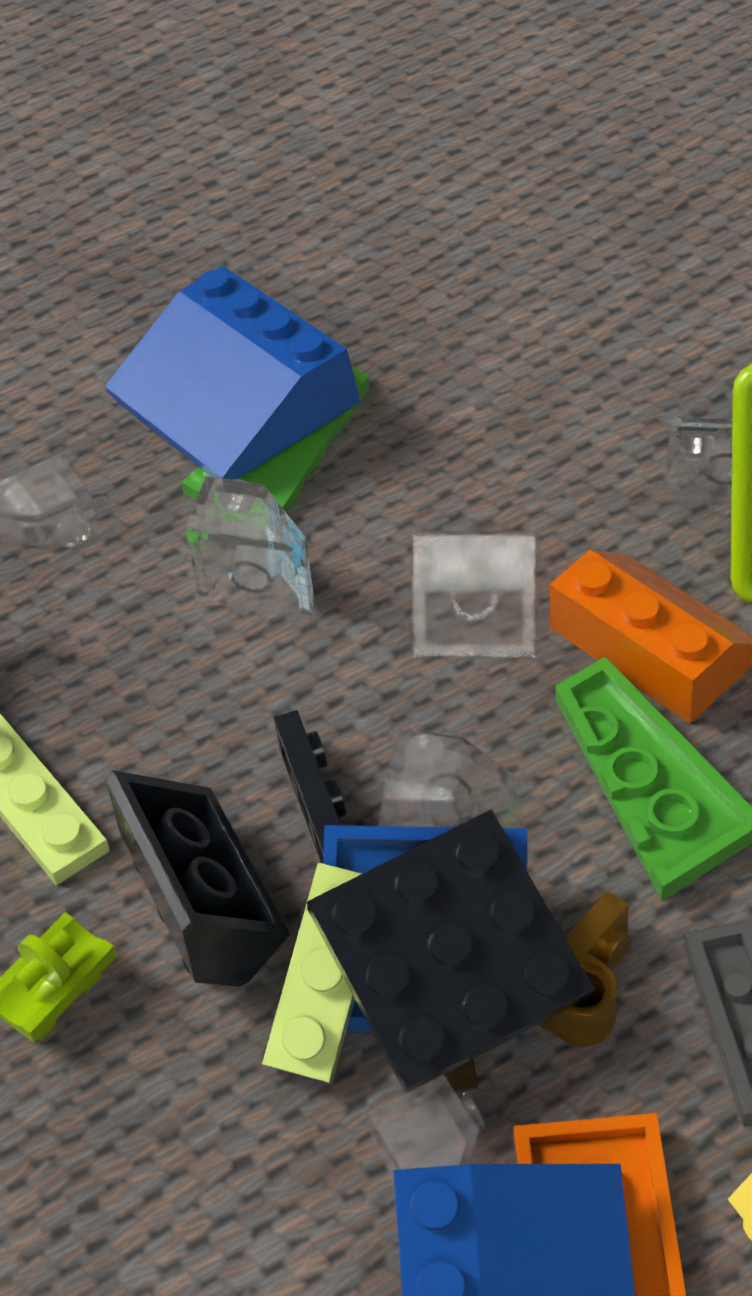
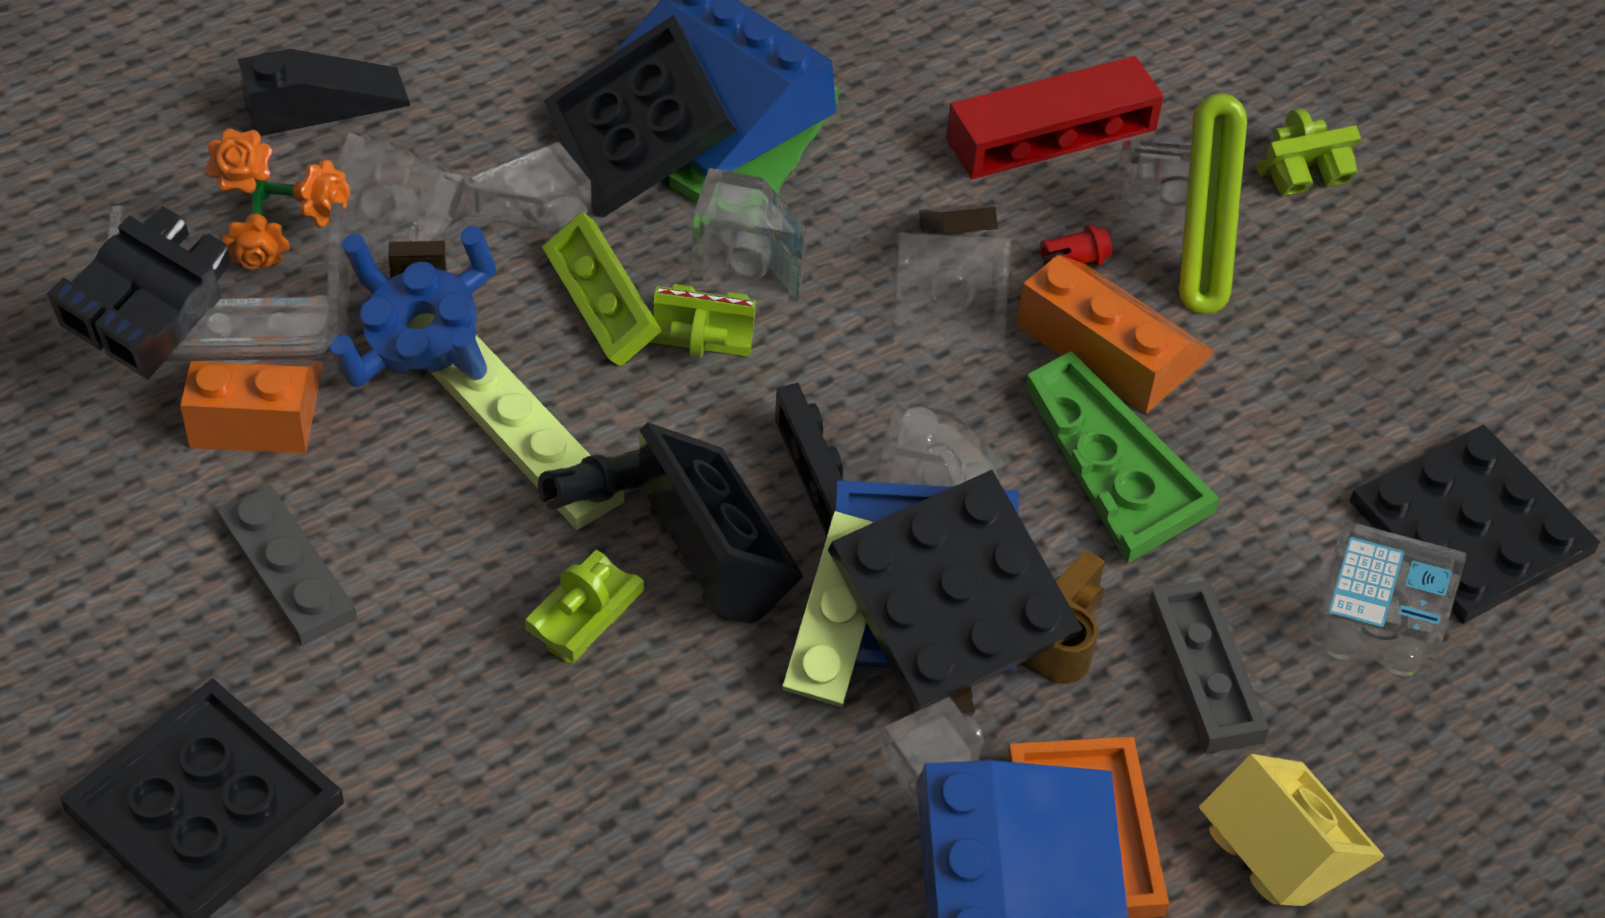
camera: 10 degrees left, 0 degrees up
none -> black pin [538,449,641,509]
none -> lime plate [542,211,662,366]
none -> black plate [544,15,737,217]
none -> lime hips [650,284,757,358]
none -> dark brown tile [919,205,998,234]
none -> red brick [946,56,1164,180]
none -> red pin [1040,224,1112,267]

